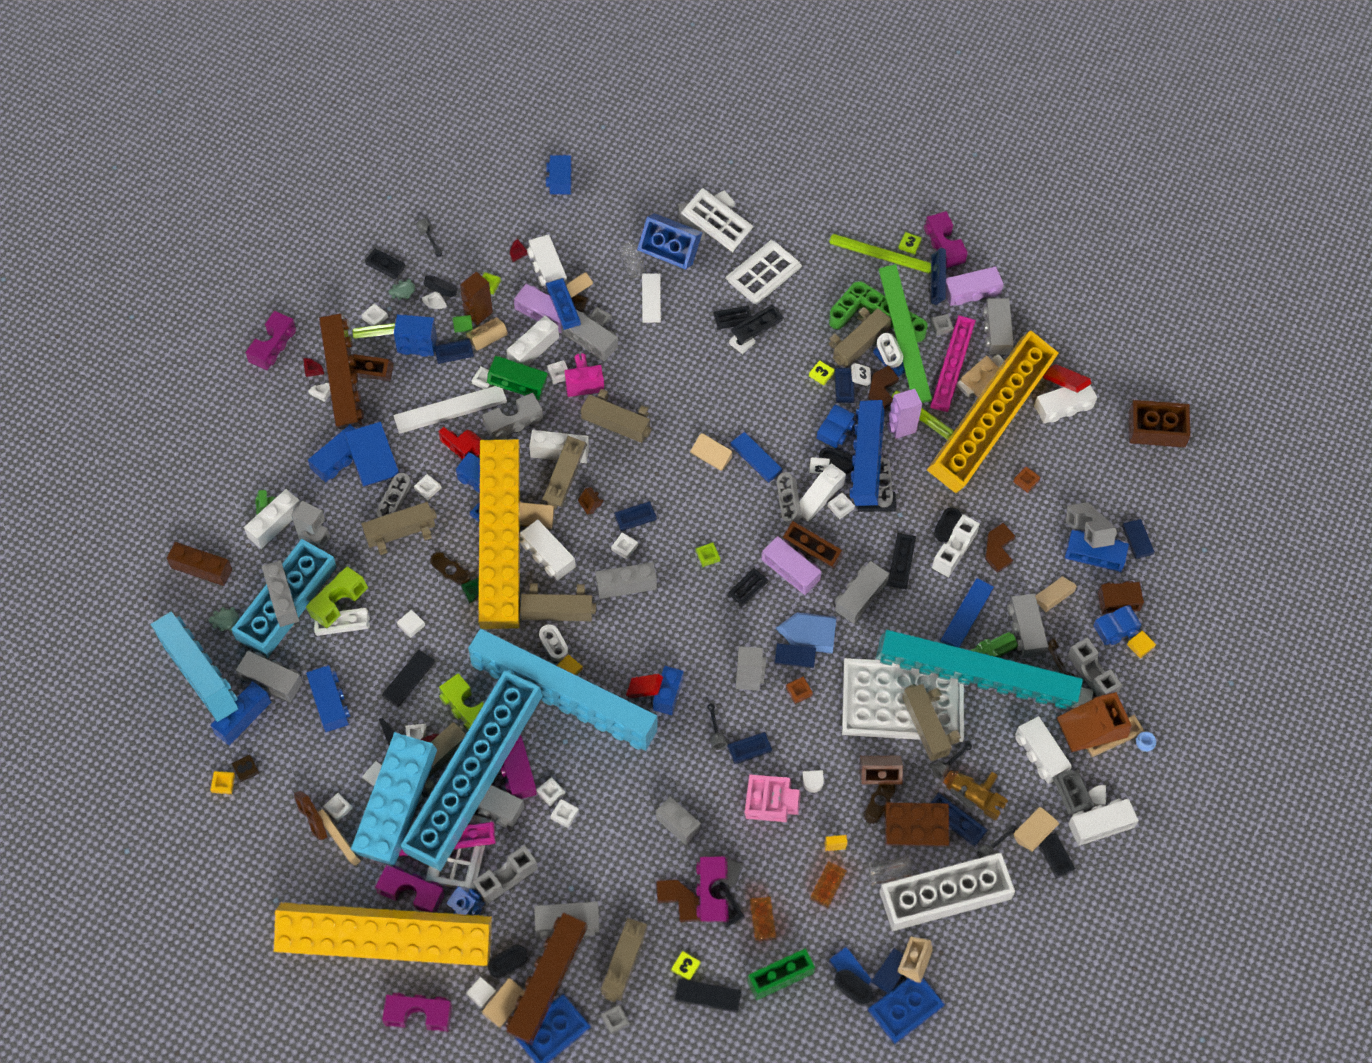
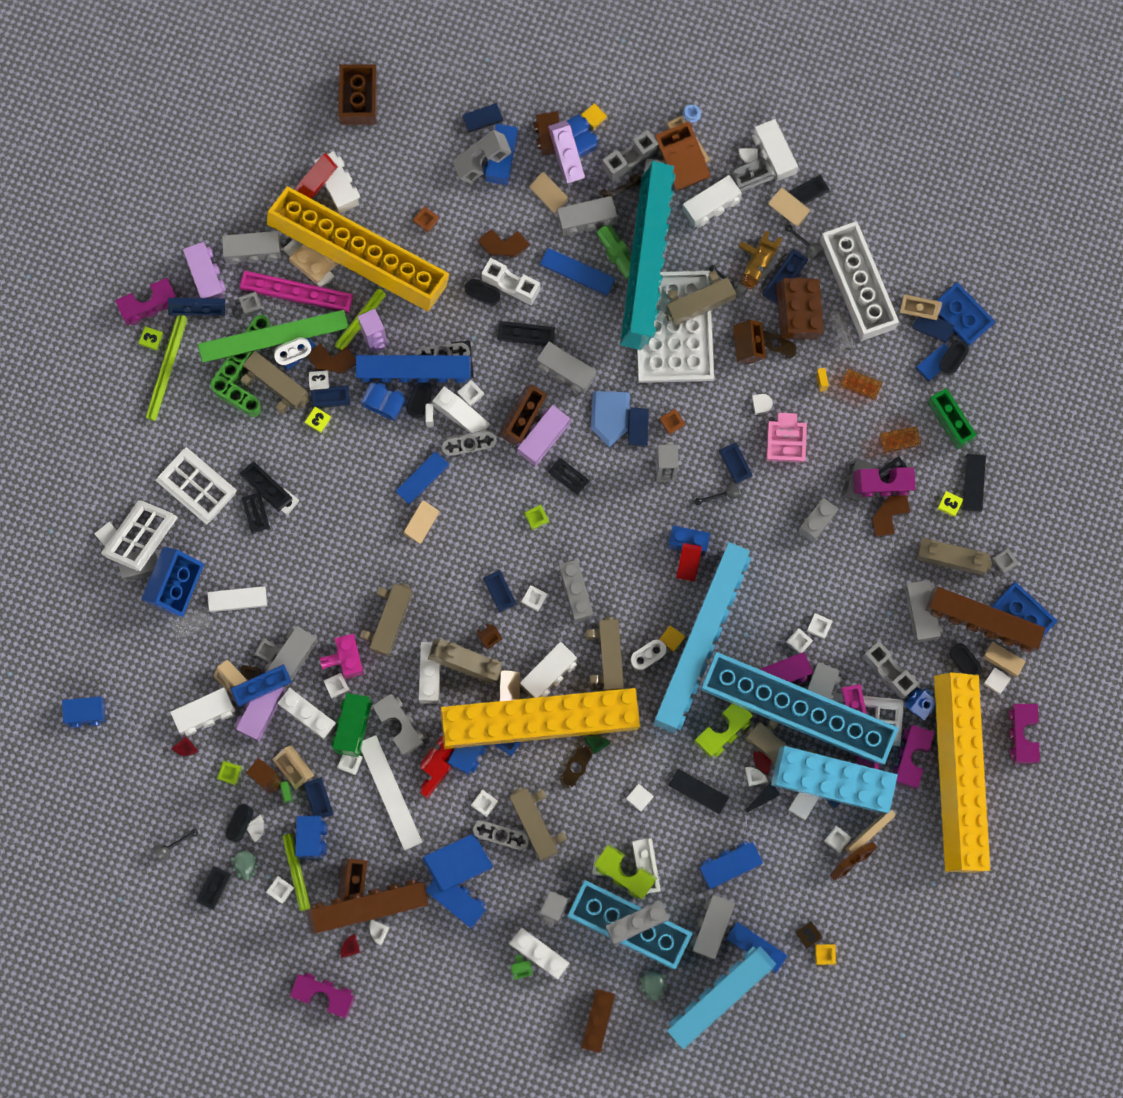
camera: 95 degrees left, 15 degrees up
none -> lavender brick [548,121,585,183]

